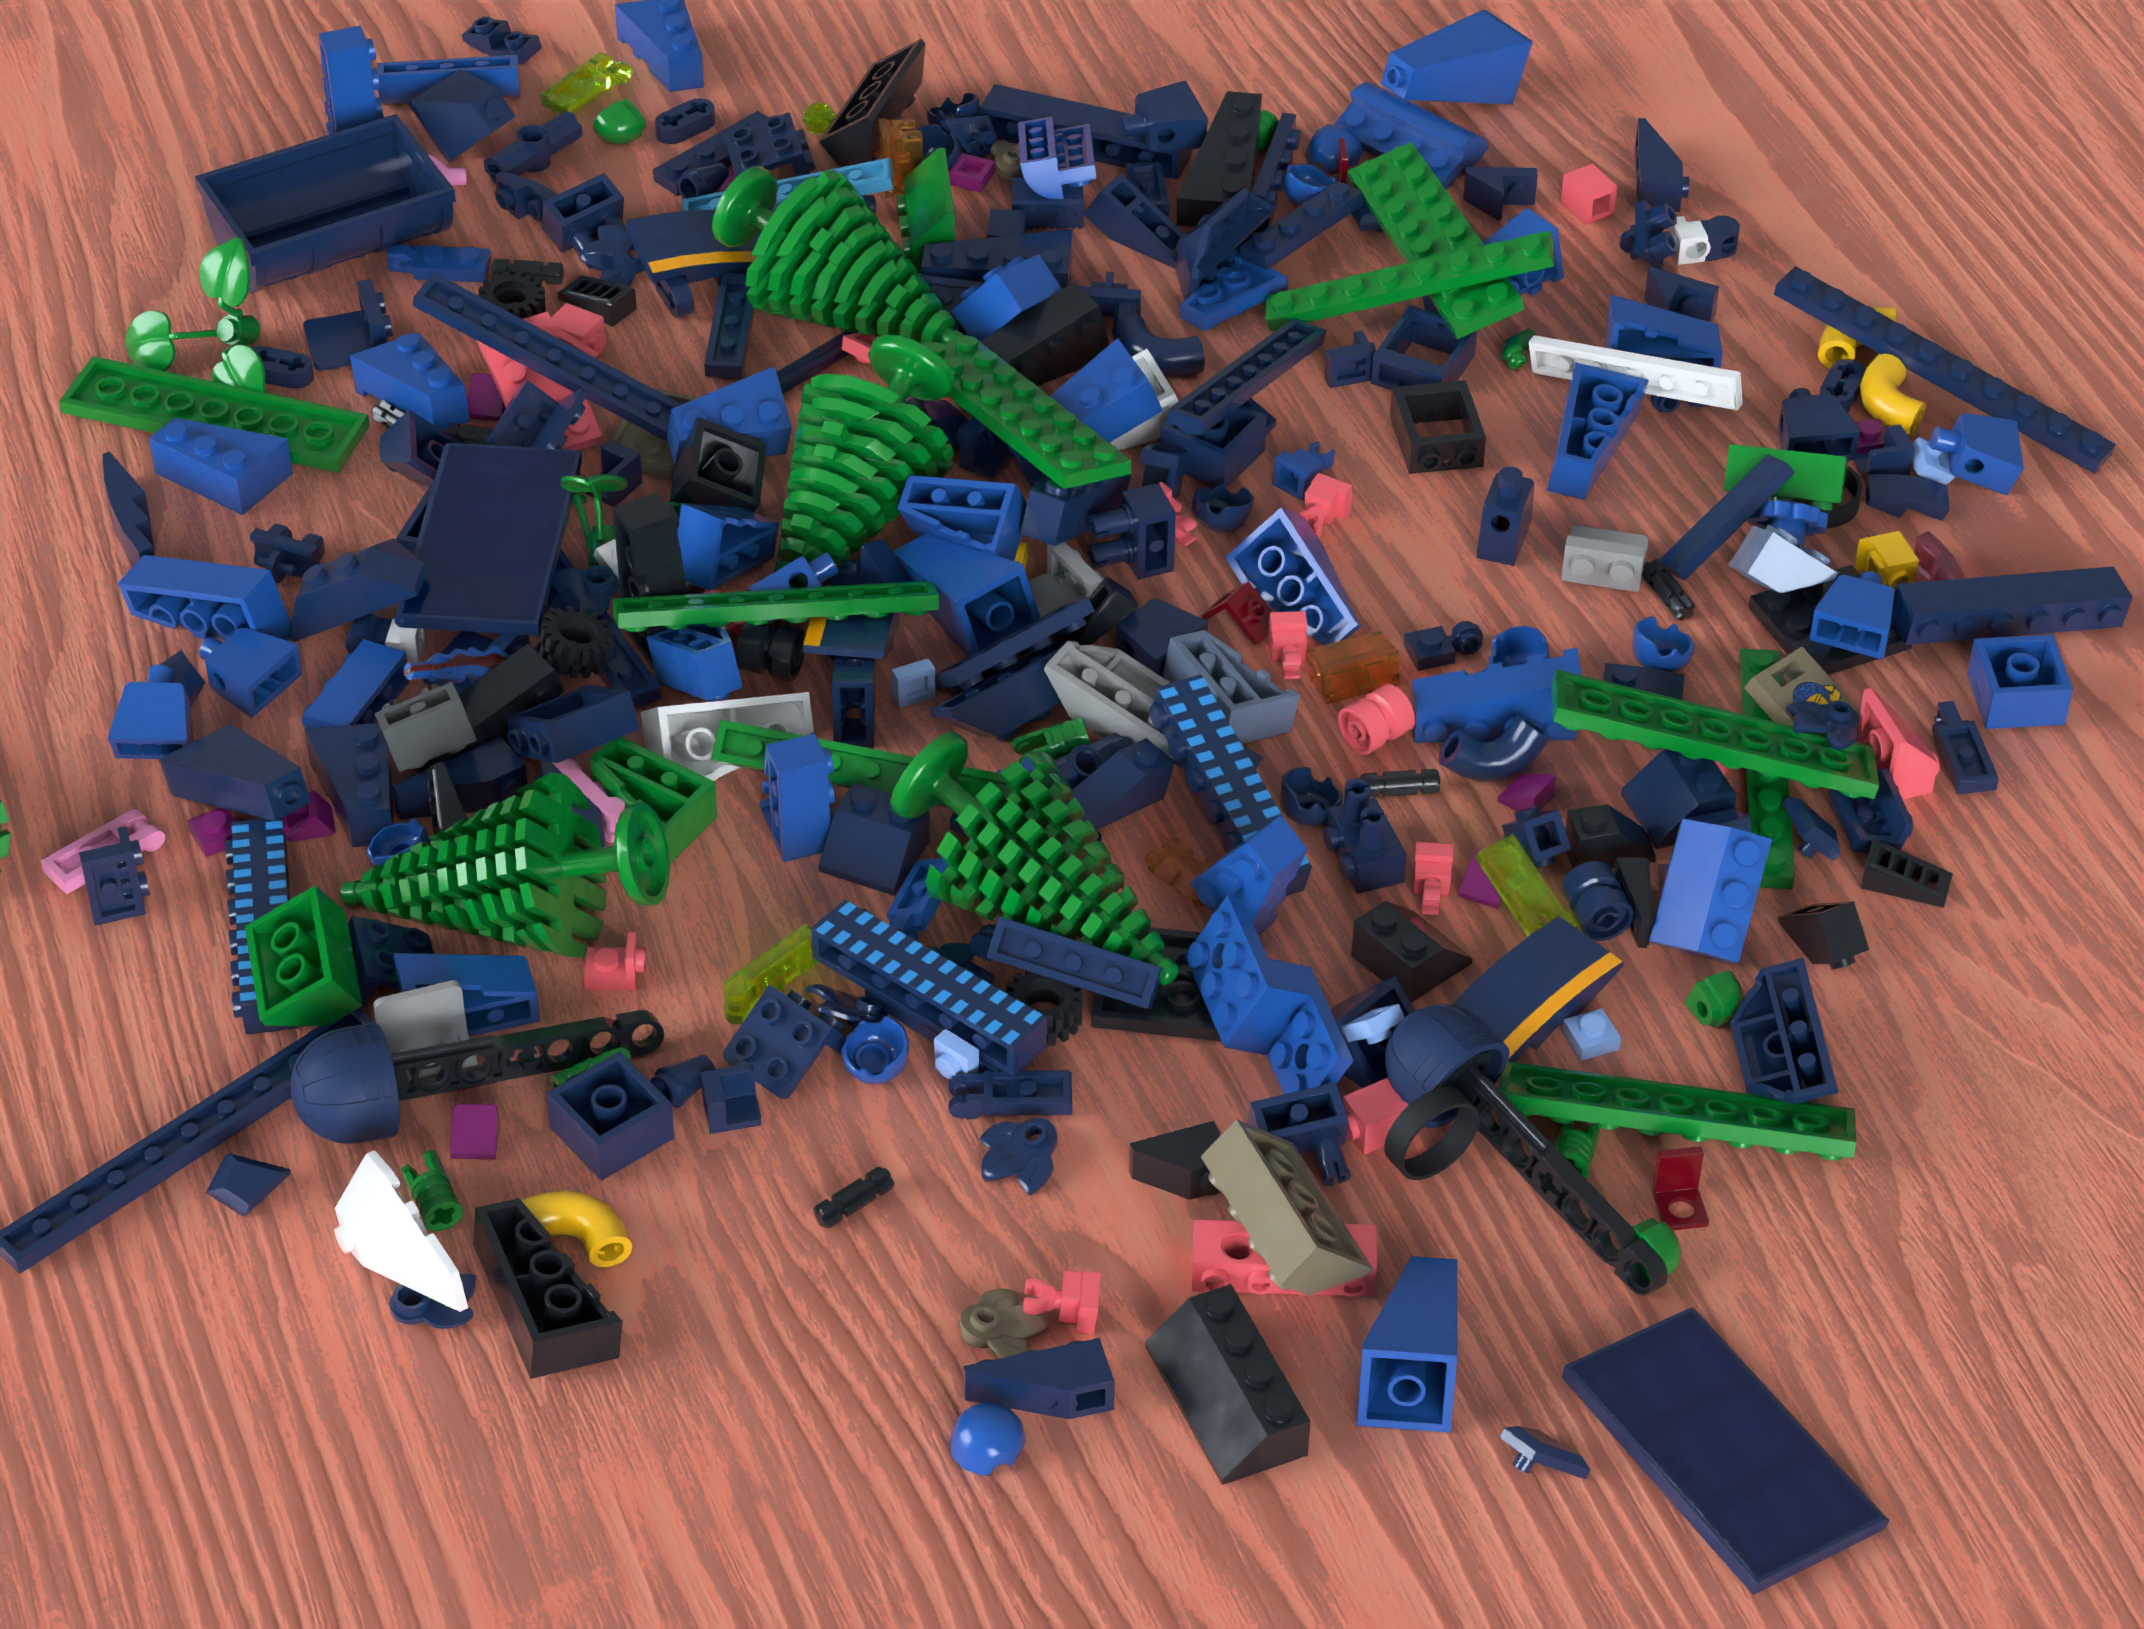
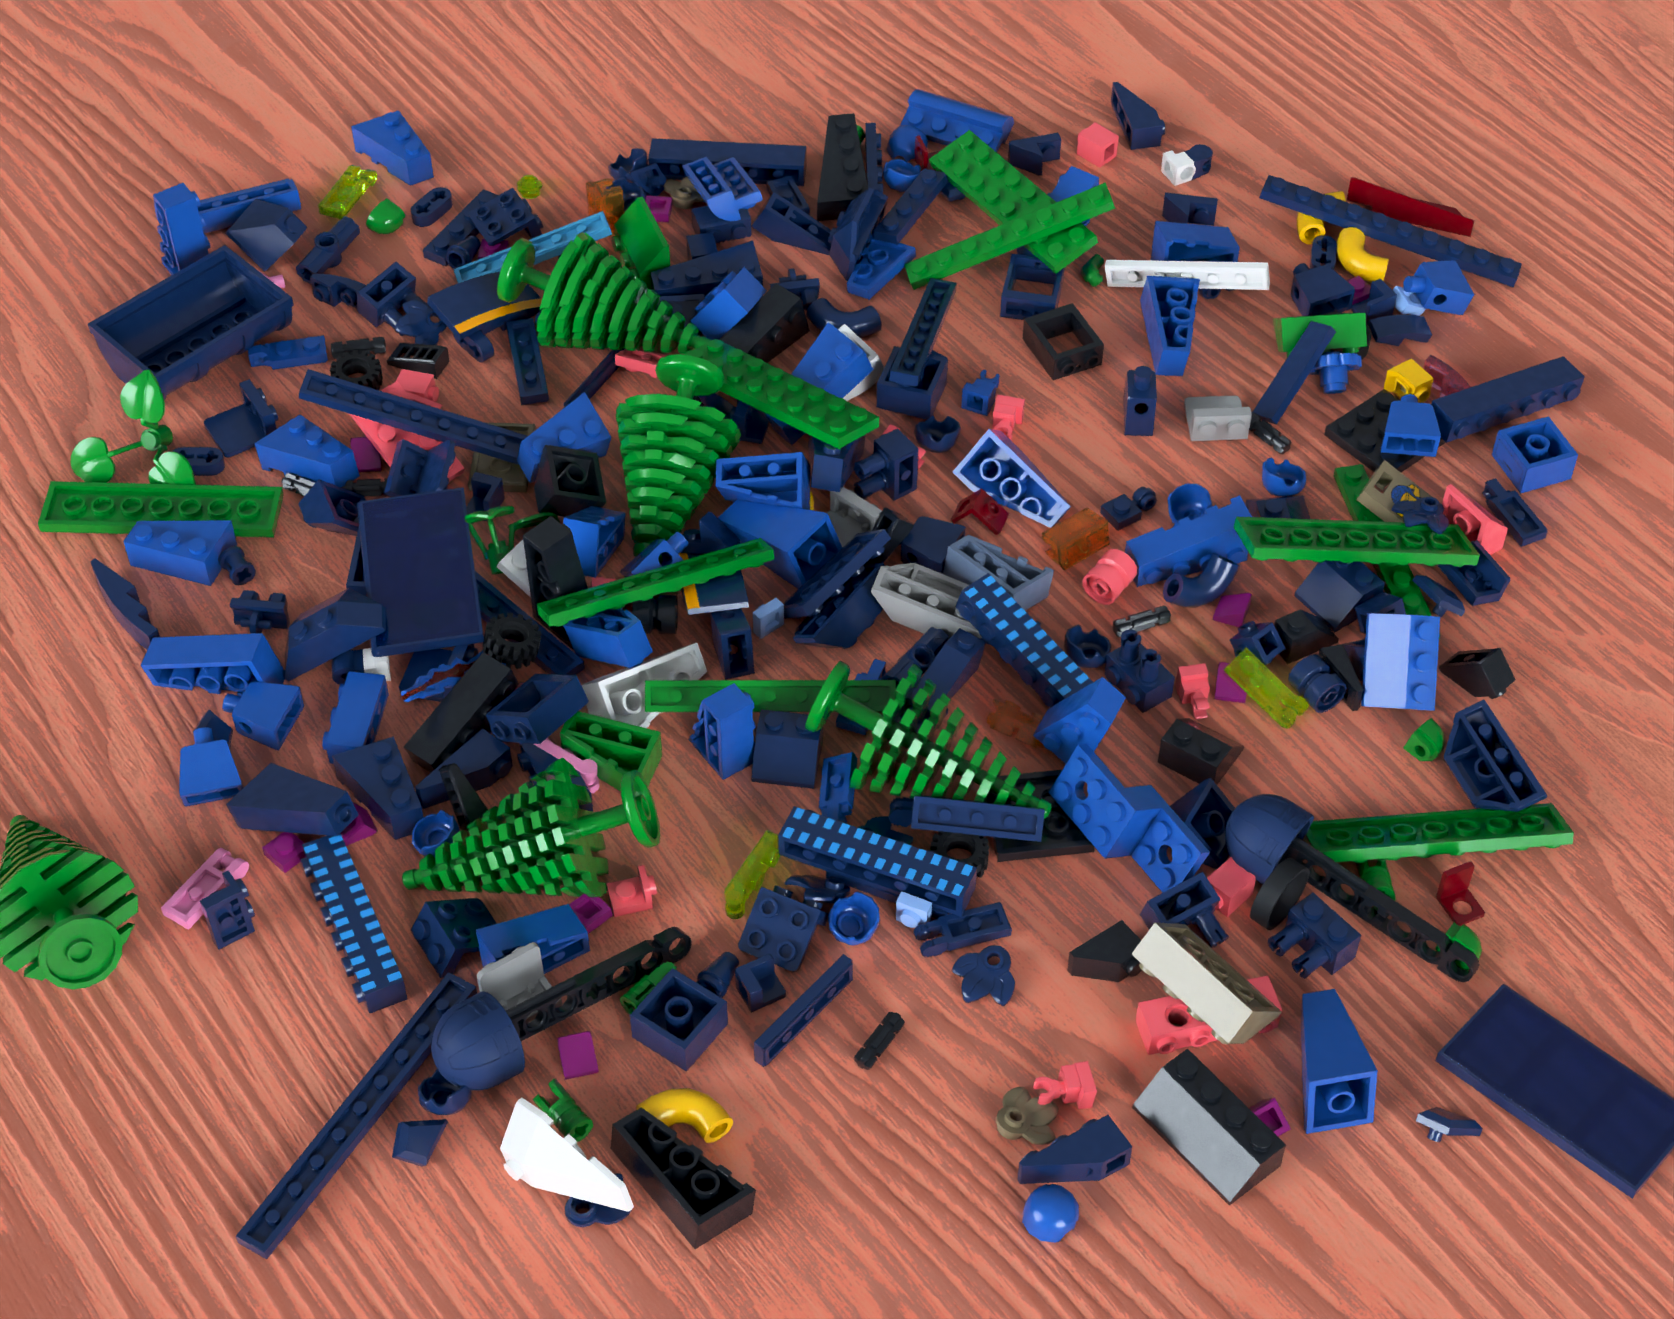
camera: 15 degrees left, 5 degrees up
green slope [245,885,363,1026] -> none
dark grey brick [374,682,477,772] -> none
dark blue slope [462,17,542,65] -> none
dark blue plate [548,565,619,616] -> none
black slope [819,39,926,168] -> none
green hinge [1011,717,1090,763] -> none
dark blue torso [1119,81,1208,152] -> none
dark blue panel [1140,443,1187,499] -> none
coral piece [1268,611,1307,680] -> none
dark blue bracket [1325,330,1376,388] -> none
light blue plate [1342,1004,1405,1045] -> none
blue slope [1381,10,1533,104] -> none
dark blue slope [1452,916,1624,1062] -> none
light blue plate [1562,1008,1621,1061] -> none
dark blue hips [1620,200,1677,270] -> none
slope [1728,525,1838,593] -> none
black slope [1861,840,1953,908] -> none
none -> dark blue bush [218,546,256,585]
none -> dark blue hair [418,1069,471,1115]
none -> magenta plate [569,894,612,934]
none -> dark blue tile [754,954,853,1067]
none -> magenta slope [1249,1098,1291,1137]
none -> dark blue brick [1268,892,1361,979]
none -> dark red wedge [1347,177,1474,237]

